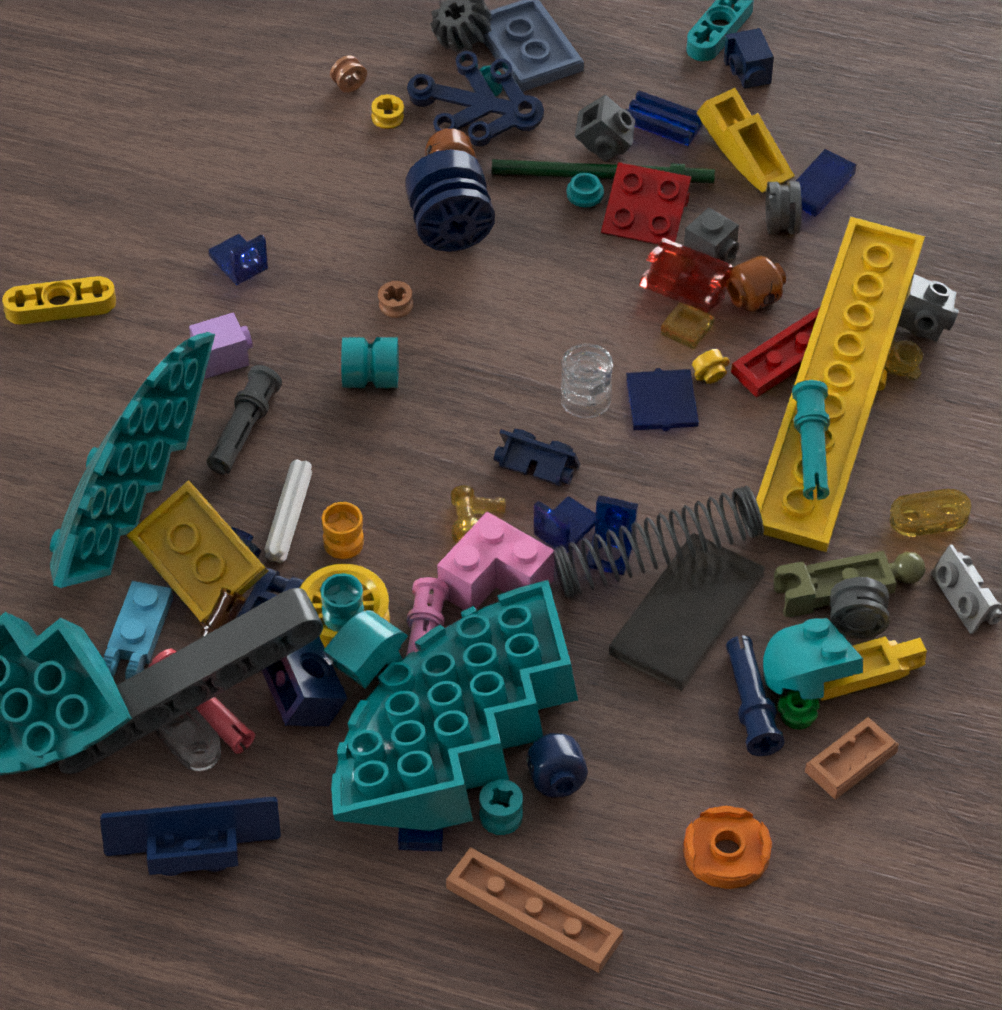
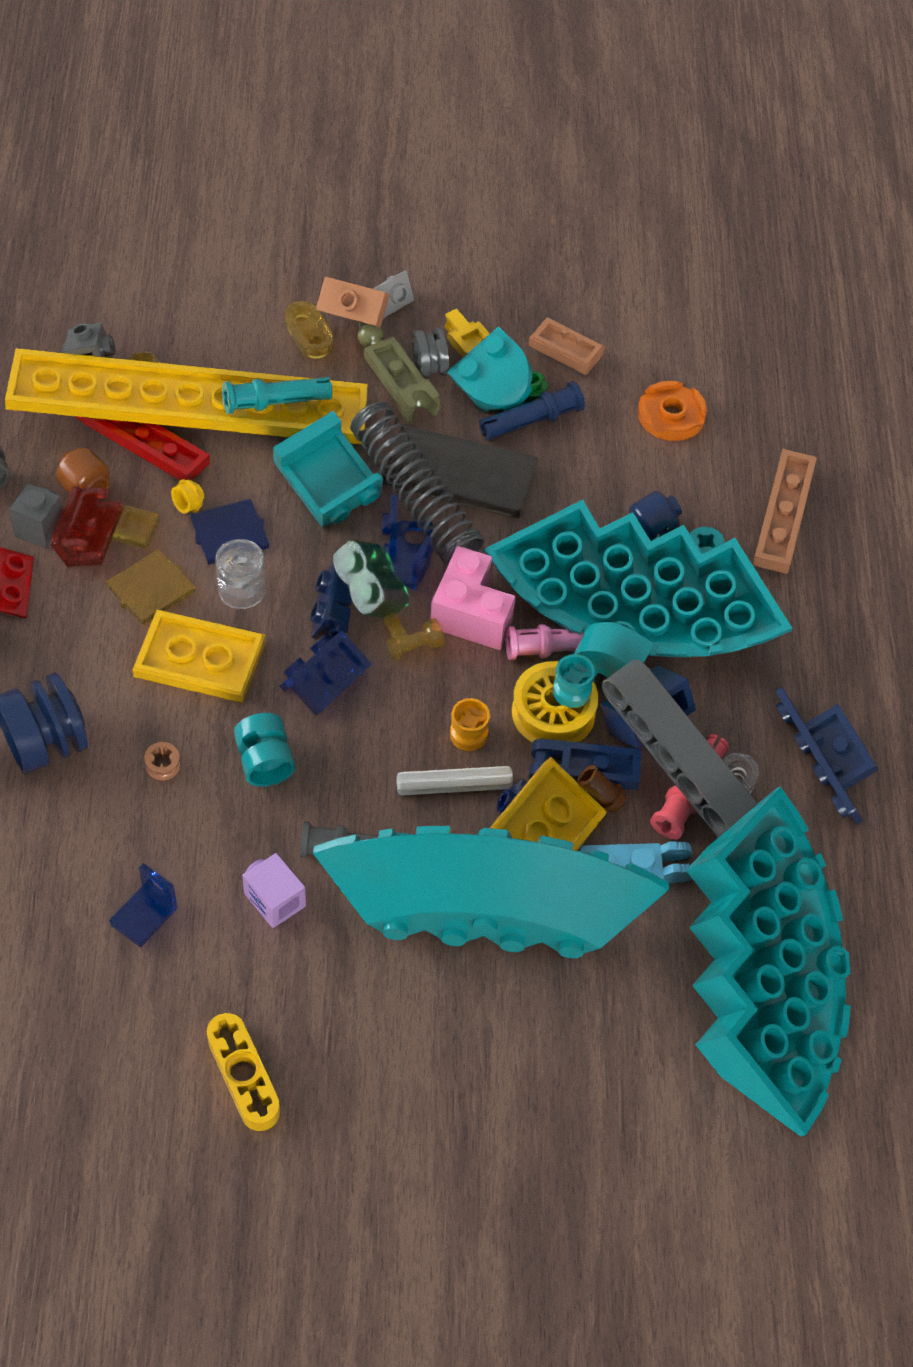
camera: 110 degrees left, 5 degrees up
none -> clear yellow piece [106,549,196,625]
none -> yellow tile [132,610,266,703]
none -> teal panel [273,411,383,528]
none -> clear blue bracket [279,630,372,715]
none -> nougat plate [316,277,390,328]
none -> clear green brick [333,539,410,619]

